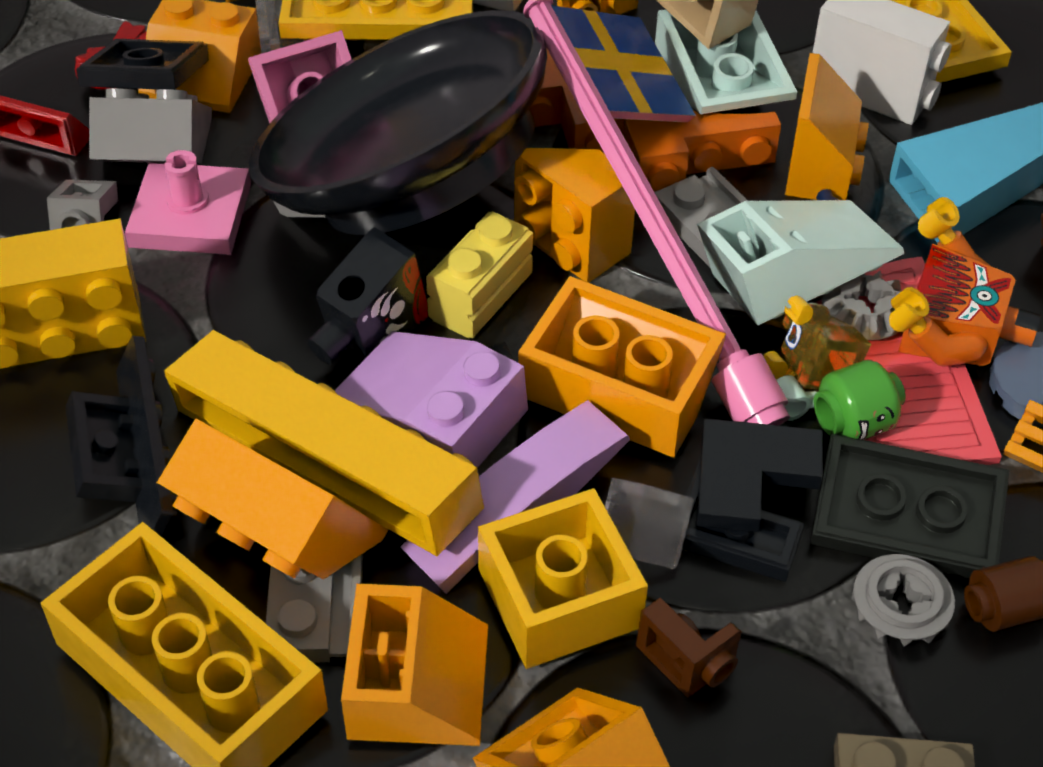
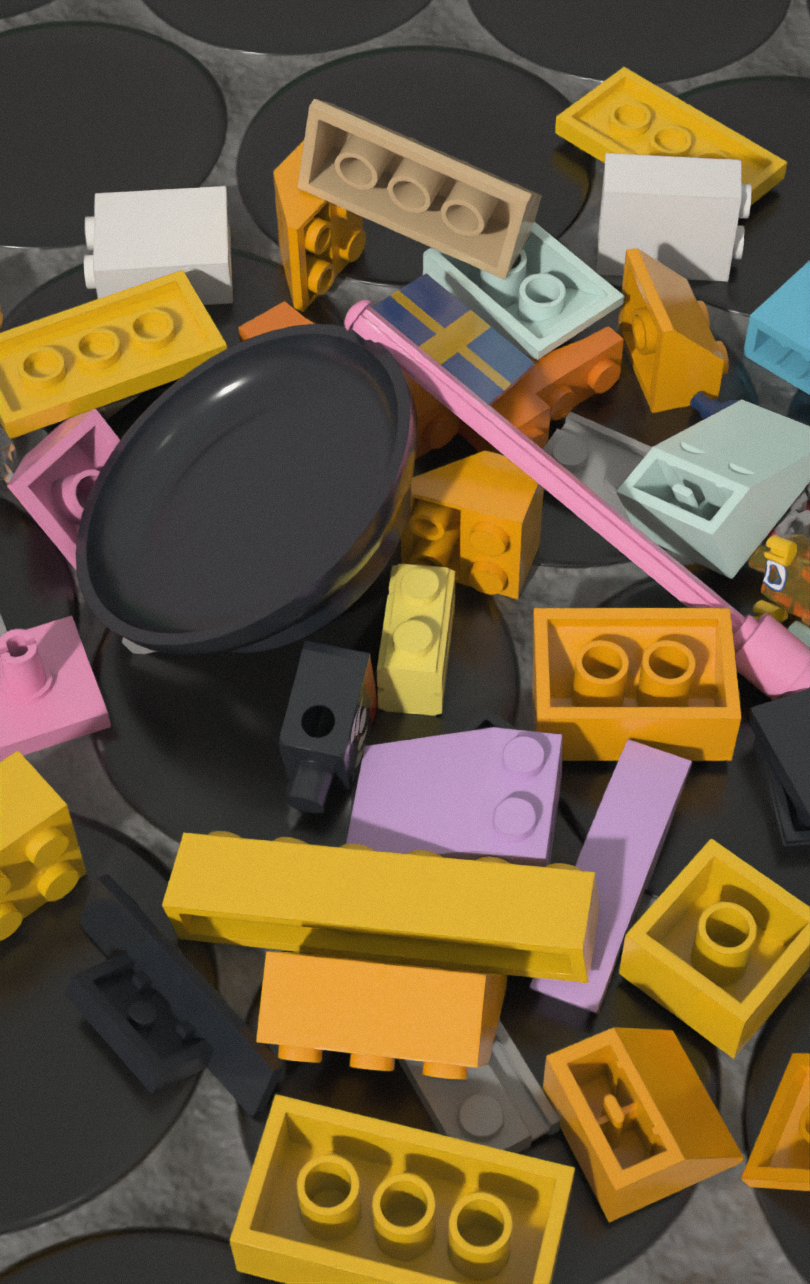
camera: 25 degrees left, 5 degrees up
clear panel [605,478,694,569] -> none

